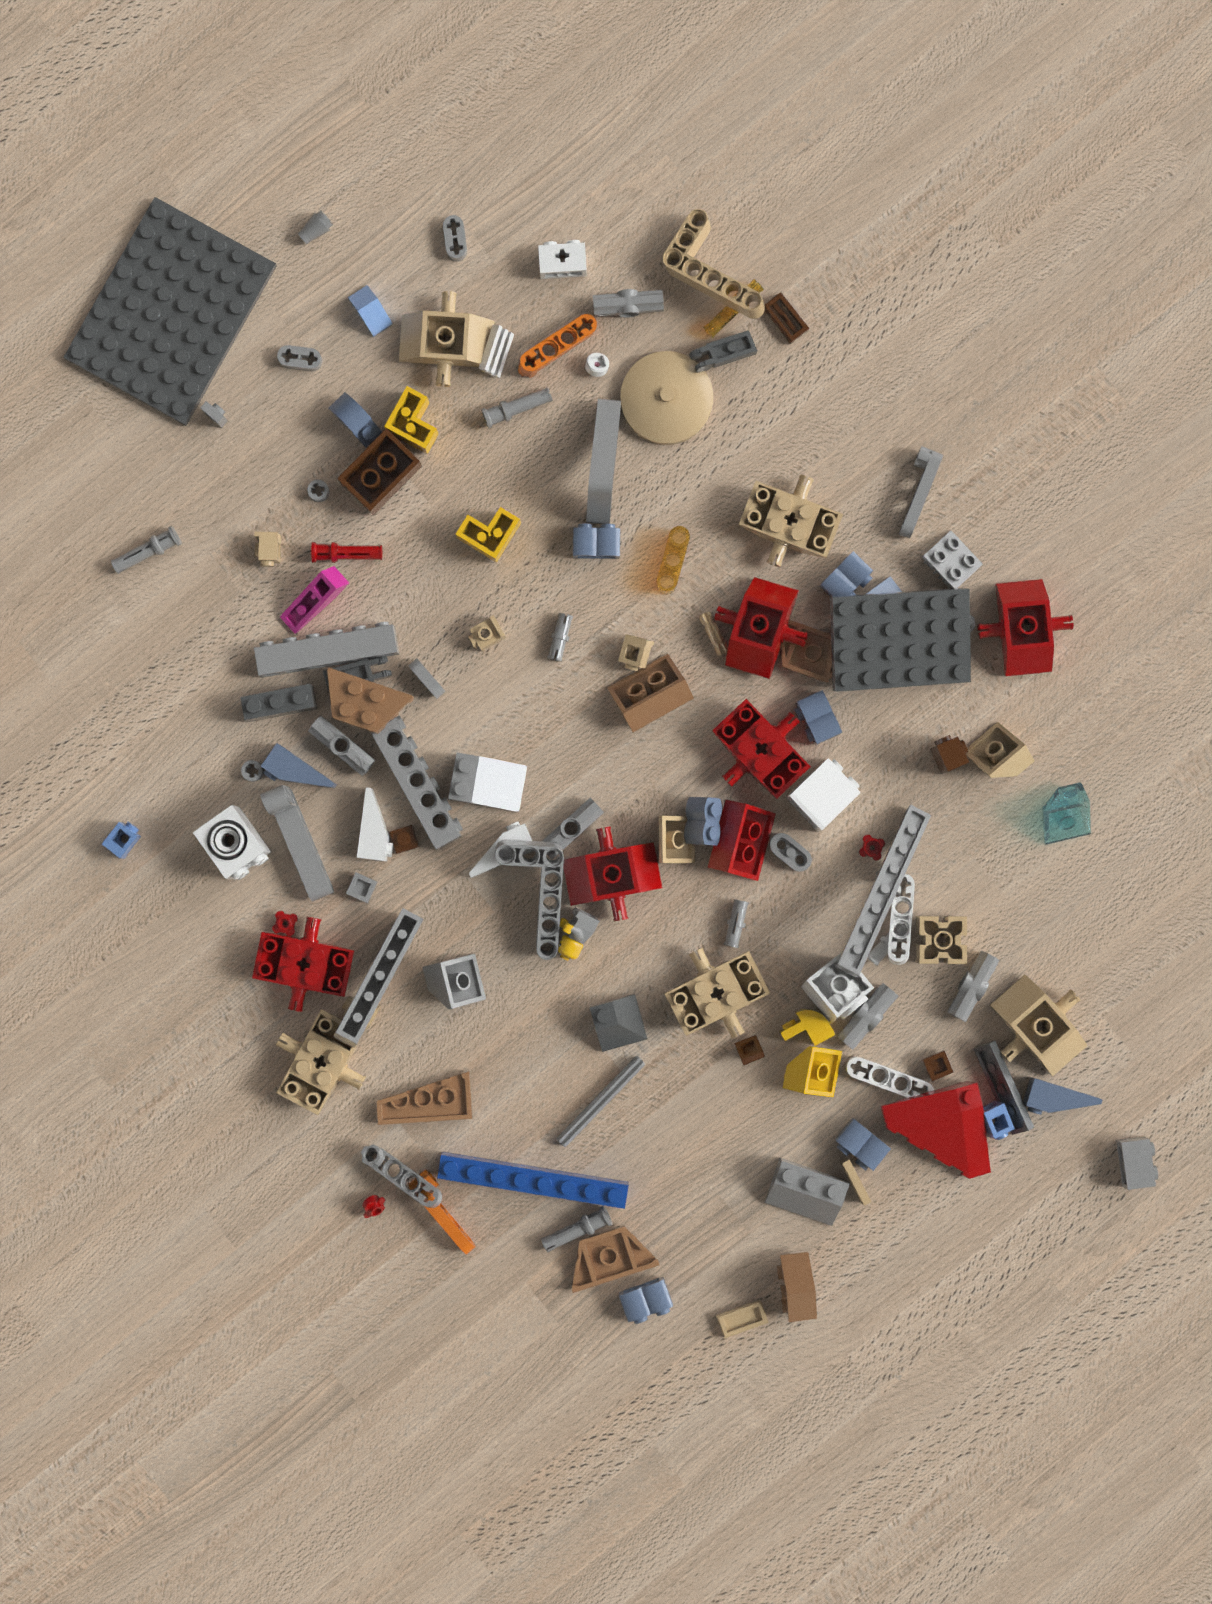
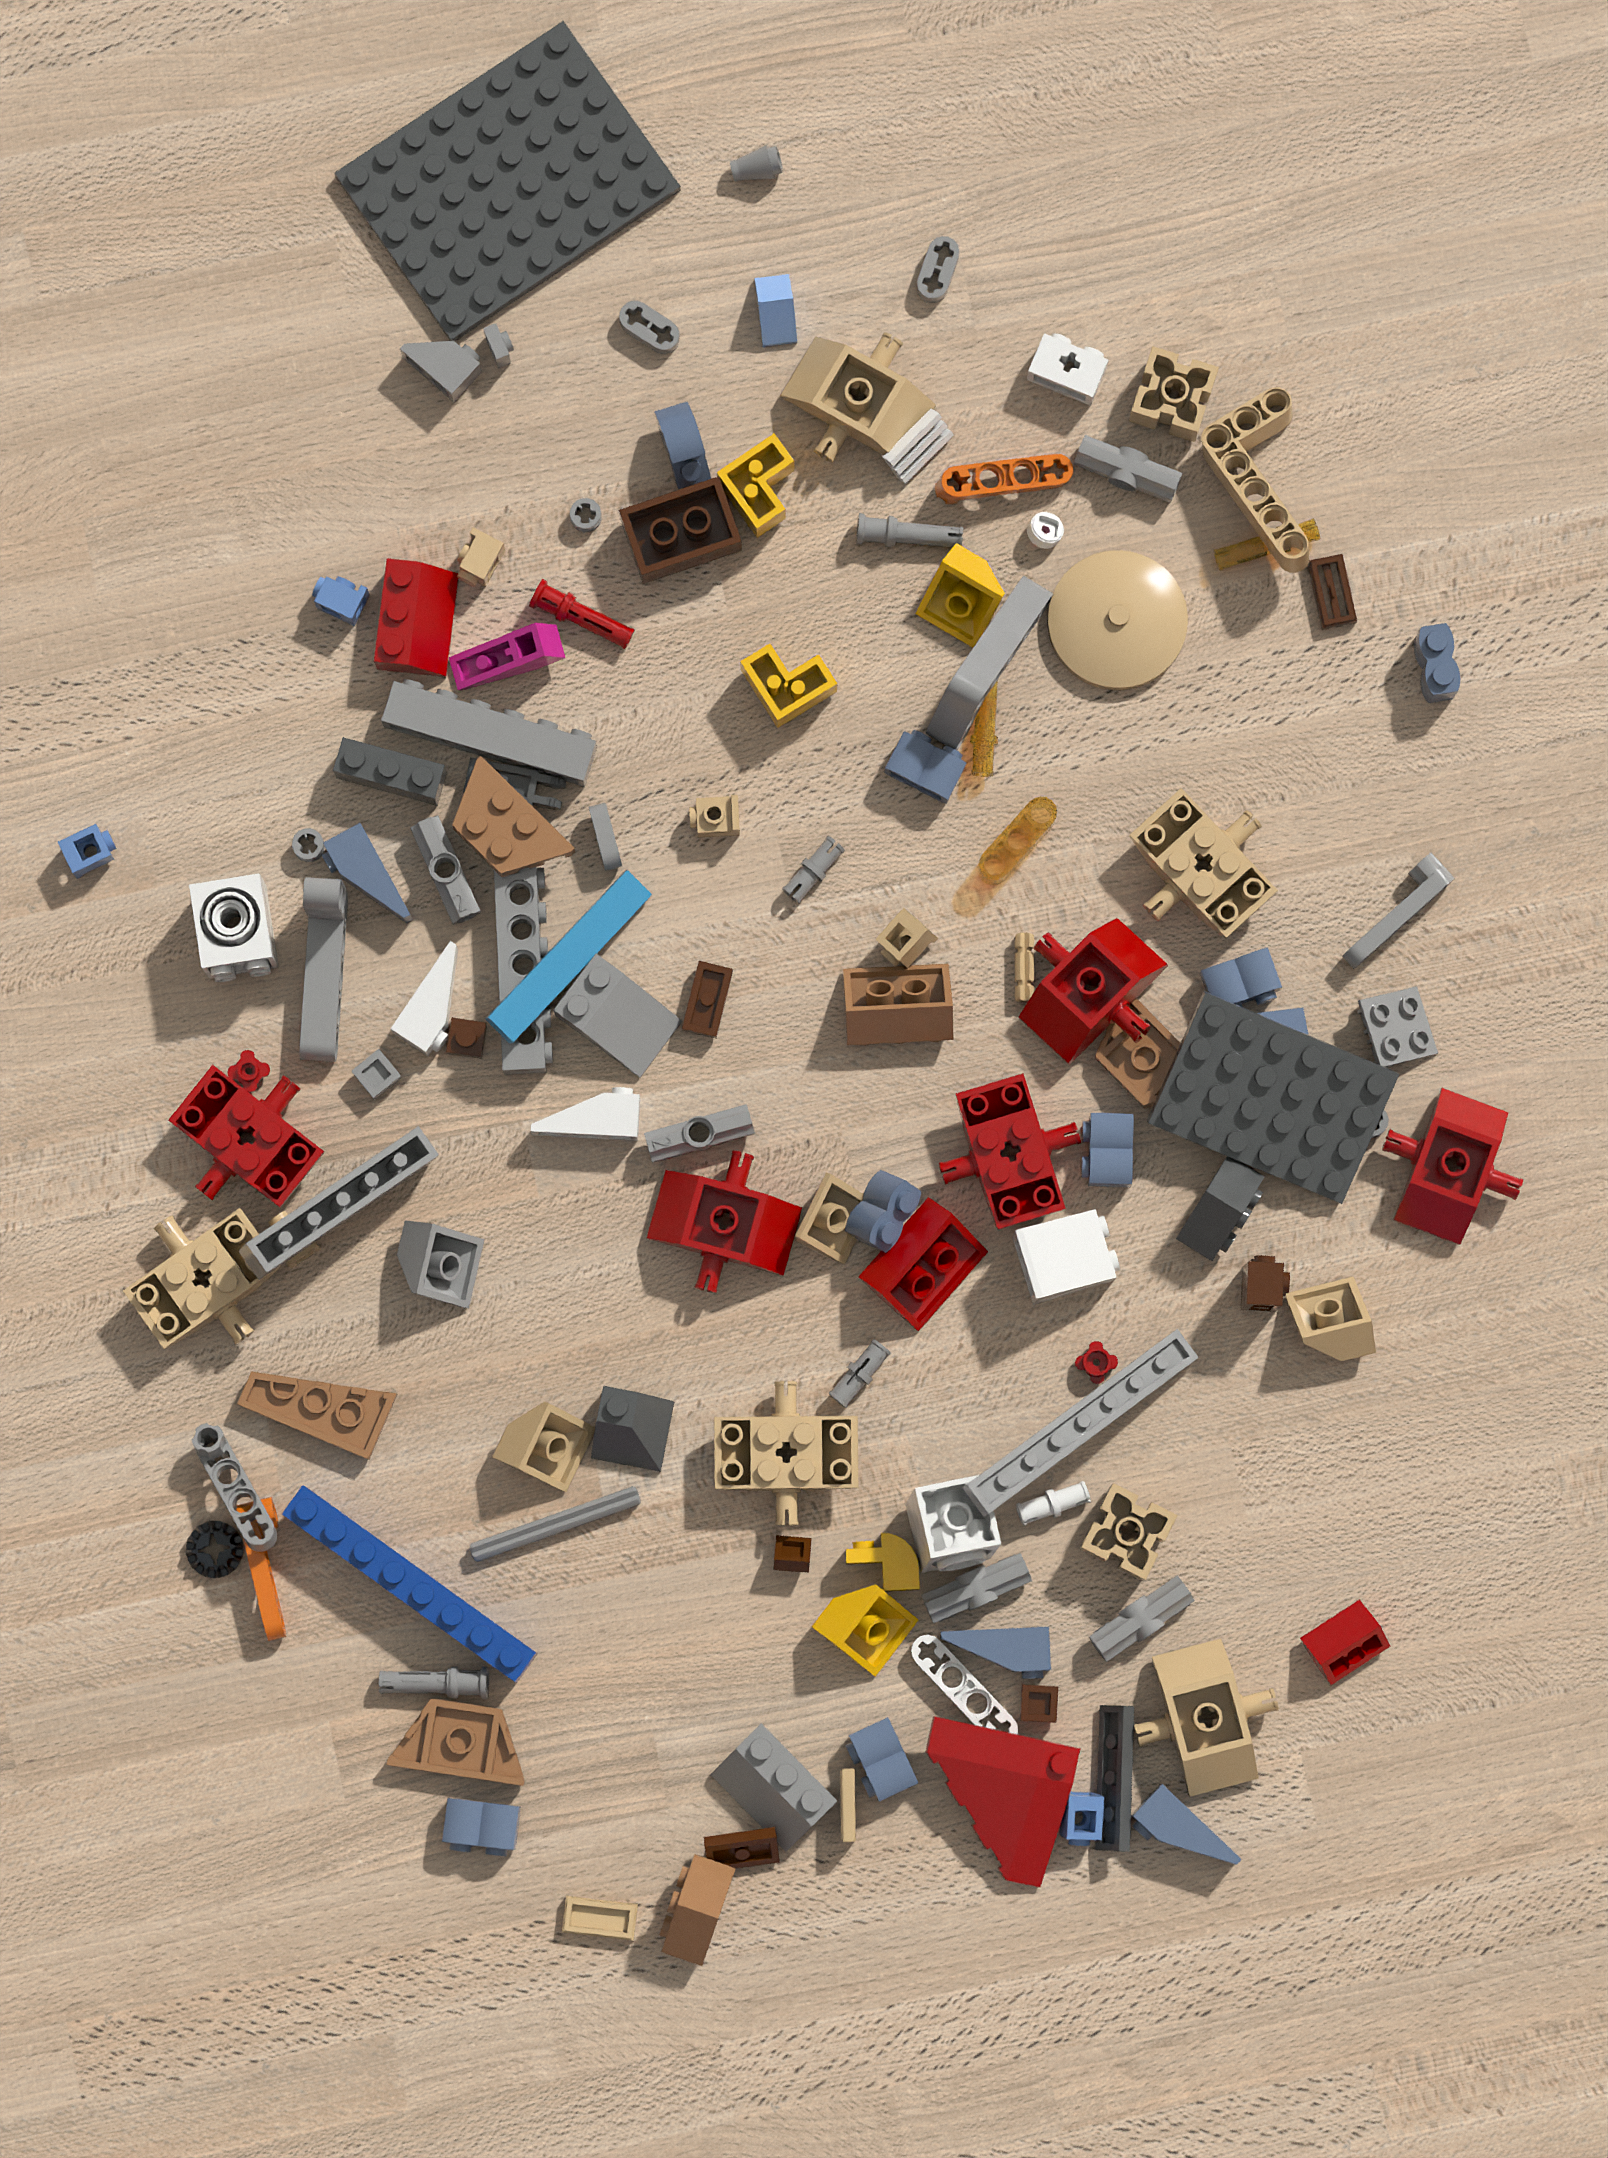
camera: 20 degrees right, 5 degrees down
light grey pin [111,526,182,574] -> none
red plate [362,1195,386,1218] -> none
light grey beam [495,840,564,960] -> none
piece [558,907,600,961] -> none
dark grey hinge [689,330,758,373] -> none
light grey plate [769,833,812,872] -> none
white beam [888,874,915,965] -> none
clear light blue slope [1042,782,1091,845] -> none
light grey brick [1116,1137,1158,1190] -> none
none -> black gear [186,1521,244,1578]
none -> medium blue brick [312,576,370,626]
none -> red slope [374,558,459,677]
none -> light grey slope [400,341,482,402]
none -> dark azure tile [485,870,652,1044]
none -> tan slope [492,1401,595,1492]
none -> reddish brown plate [682,961,733,1039]
none -> reddish brown plate [703,1827,780,1869]
none -> yellow slope [915,543,1005,648]
none -> sand blue slope [940,1627,1051,1679]
none -> clear yellow pin [970,680,998,777]
none -> tan brick [1129,346,1219,442]
none -> dark grey brick [1176,1156,1265,1261]
none -> red brick [1300,1599,1391,1685]
none -> sand blue brick [1414,623,1461,703]

